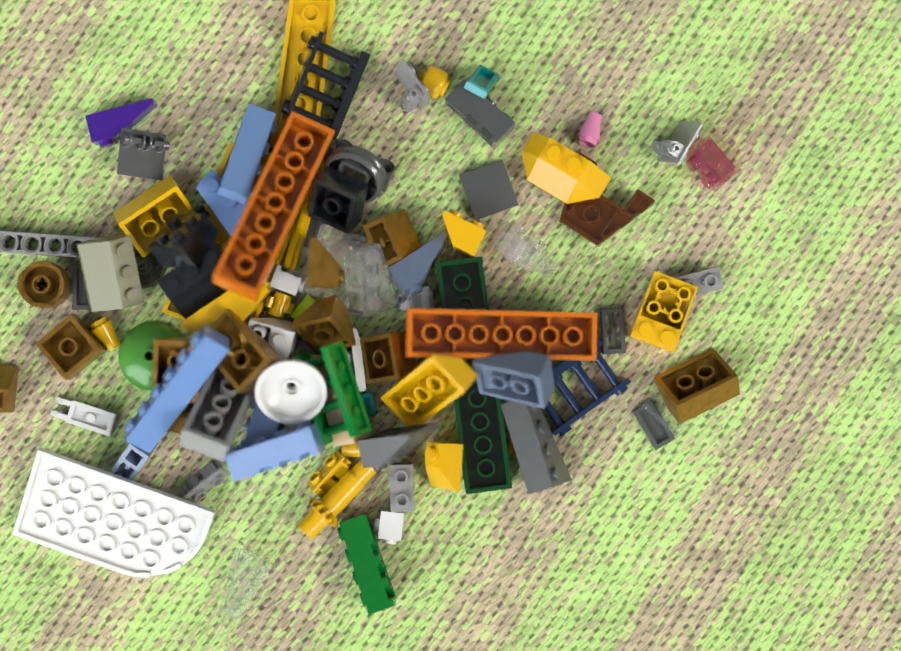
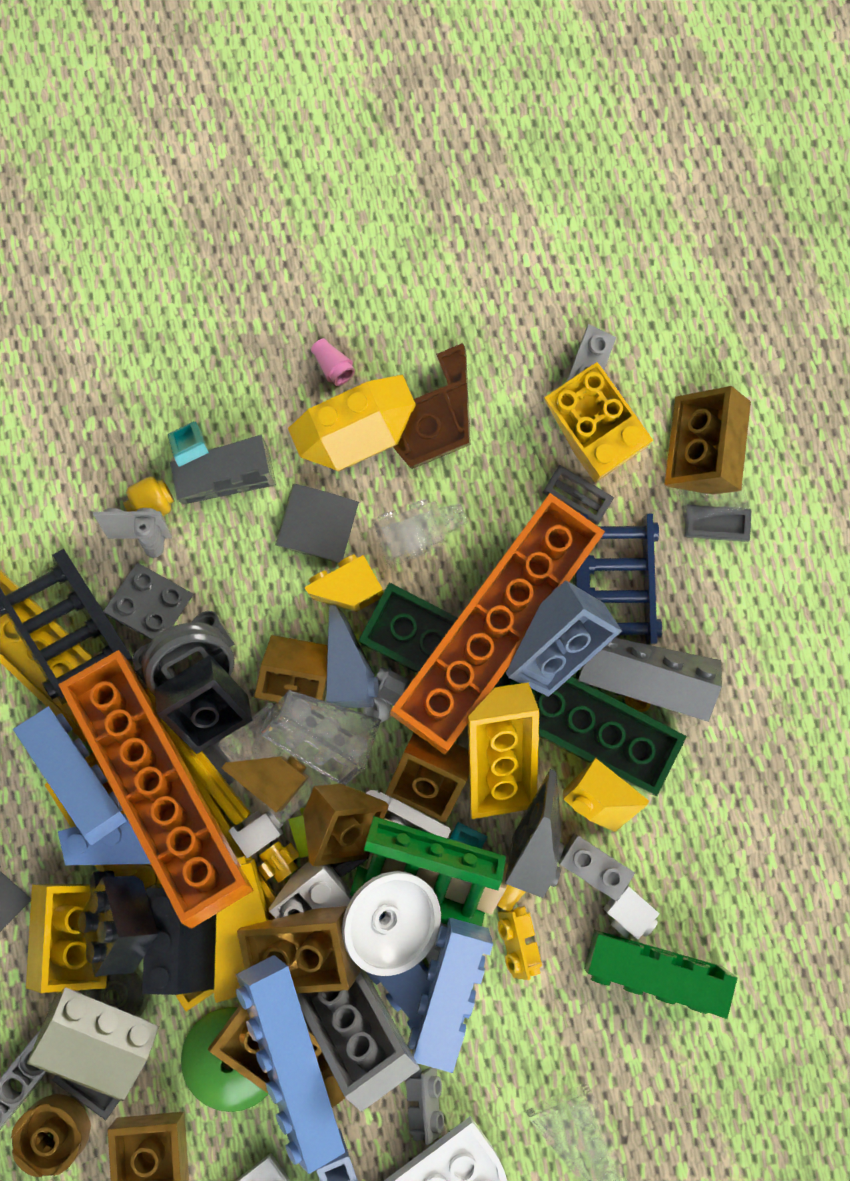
camera: 55 degrees left, 5 degrees down
yellow cone [89,316,121,351] -> none
yellow gear [297,459,377,540] -> none
light grey hinge [651,121,703,164] -> none
clear pink slope [685,136,739,191] -> none
none -> dark grey hinge [103,562,193,640]

